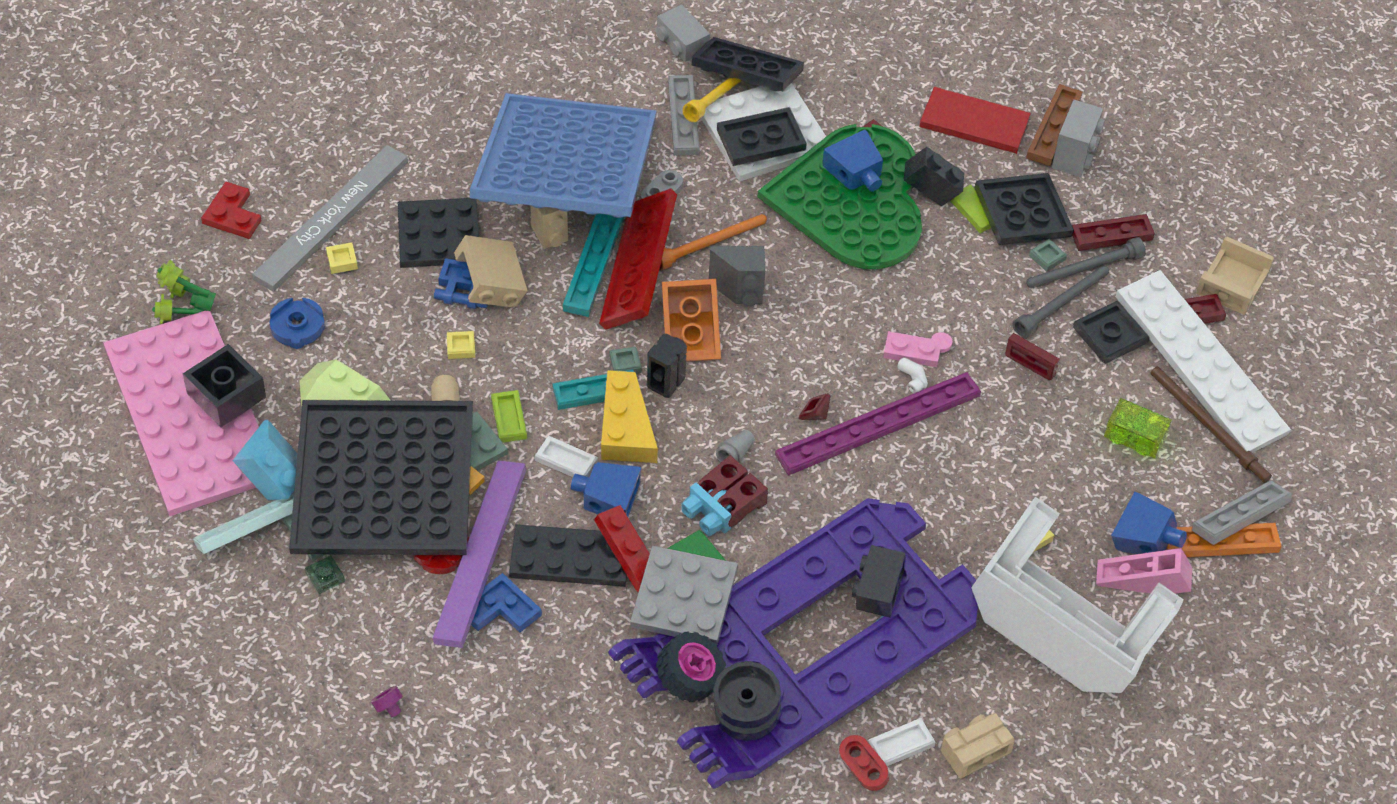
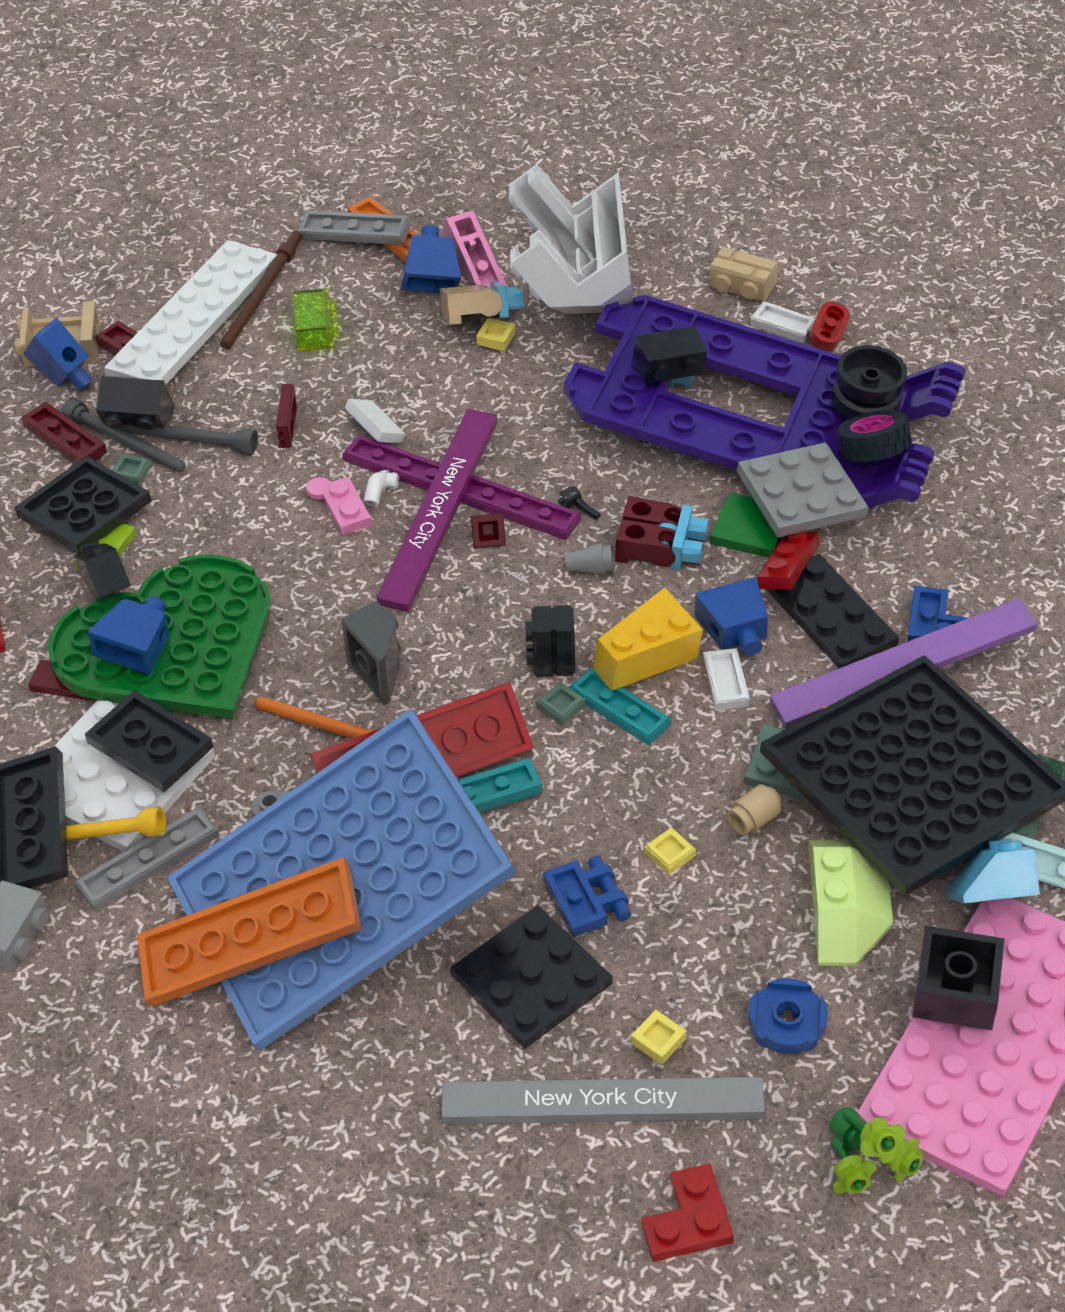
camera: 120 degrees left, 5 degrees down
tan panel [454,235,528,307] -> none
lime tile [491,390,527,443] -> none
orange slope [662,279,721,362] -> none
black plate [1073,300,1150,364] -> none
none -> blue torso [23,317,93,391]
none -> black slope [96,376,175,430]
none -> orange plate [137,857,362,1007]
none -> white tile [345,398,406,444]
none -> magenta tile [377,409,498,612]
none -> tan hips [440,281,524,325]
none -> black hand [558,486,601,520]

